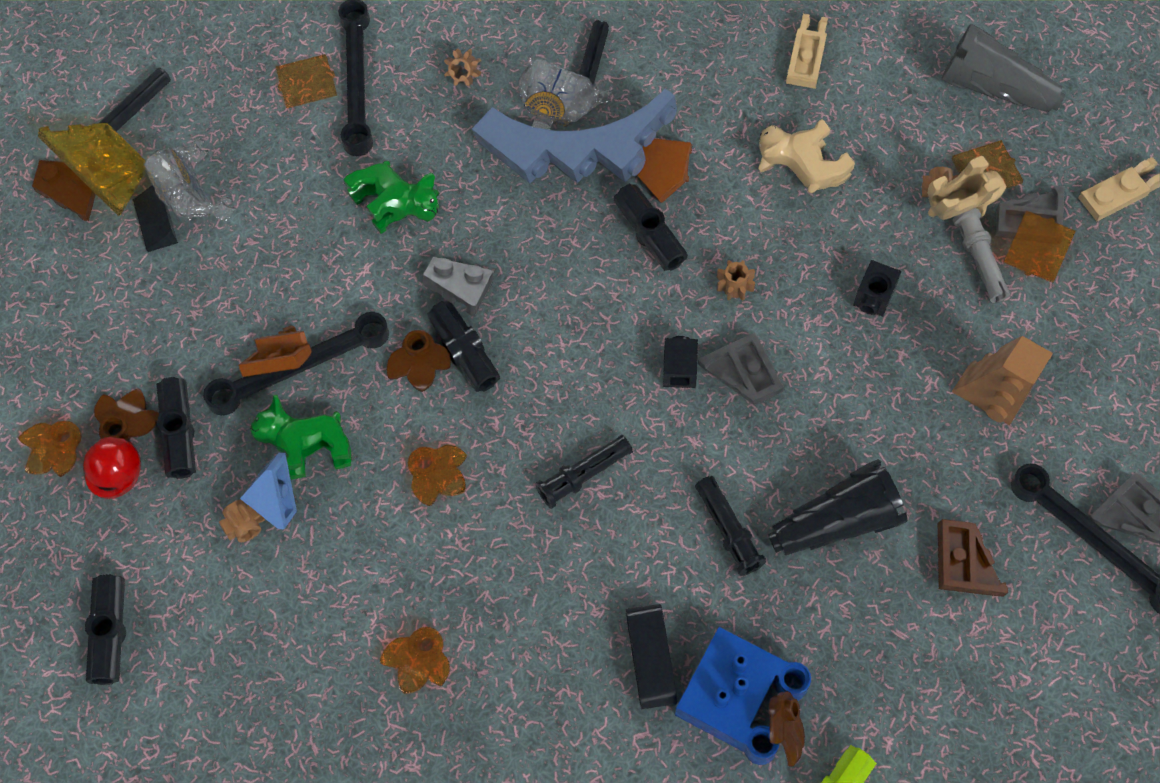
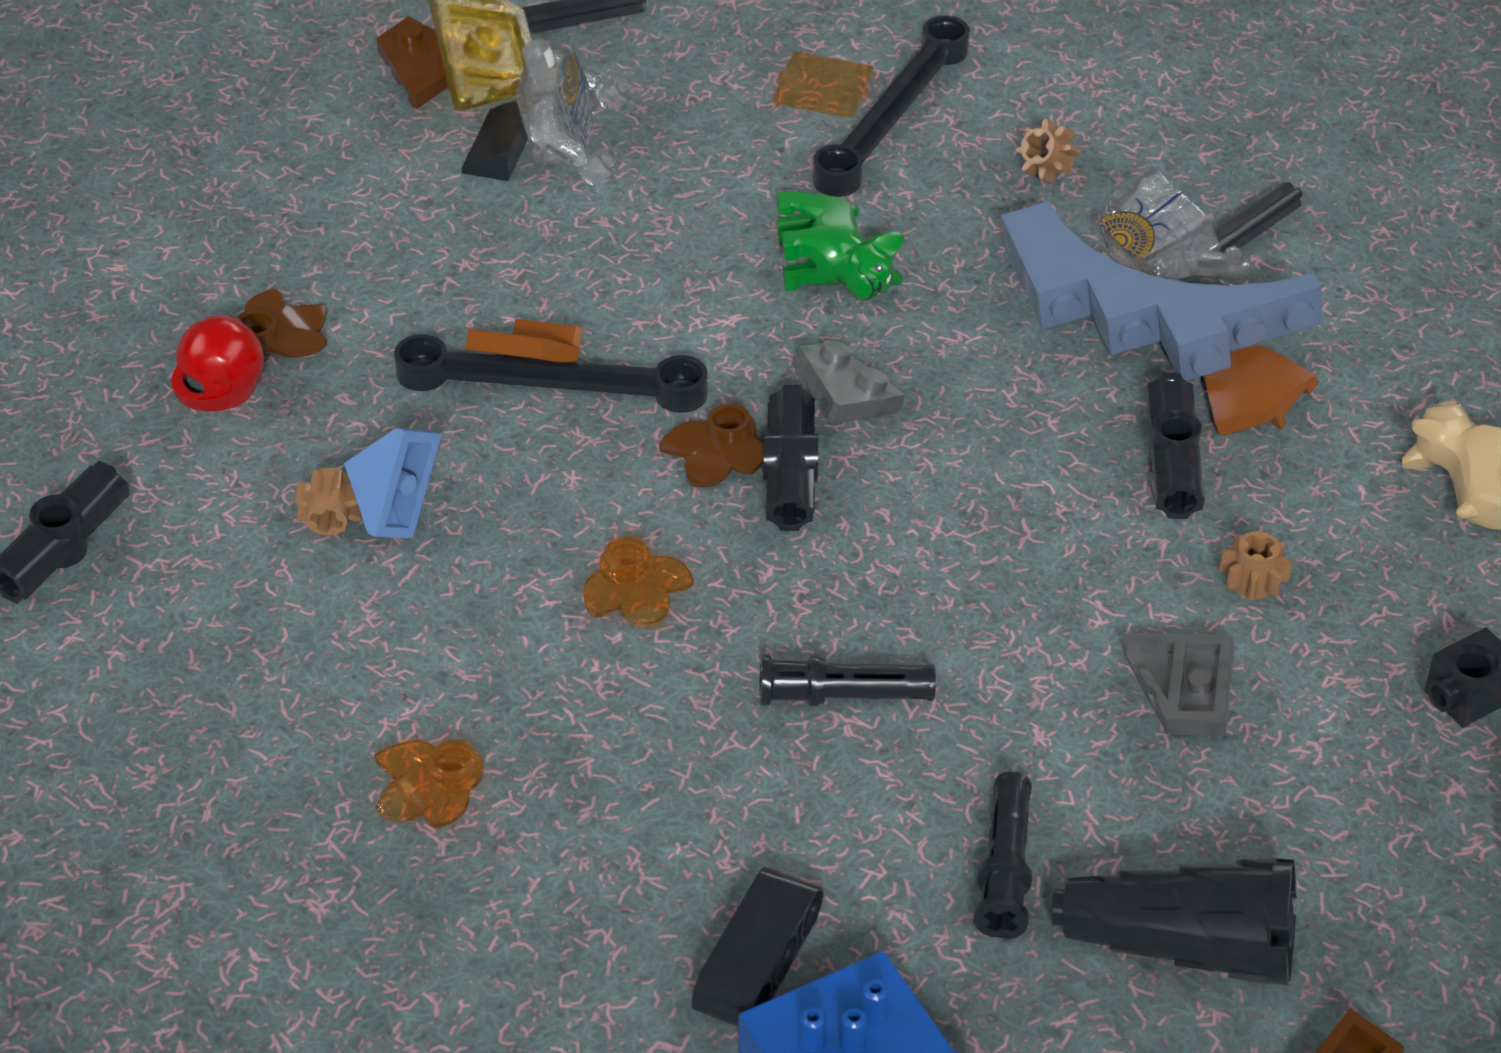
camera: 30 degrees right, 20 degrees down
clear orange plate [18,421,82,477] -> none
black piece [156,377,196,479] -> none
green animal [250,395,351,480] -> none
black brick [663,336,698,388] -> none

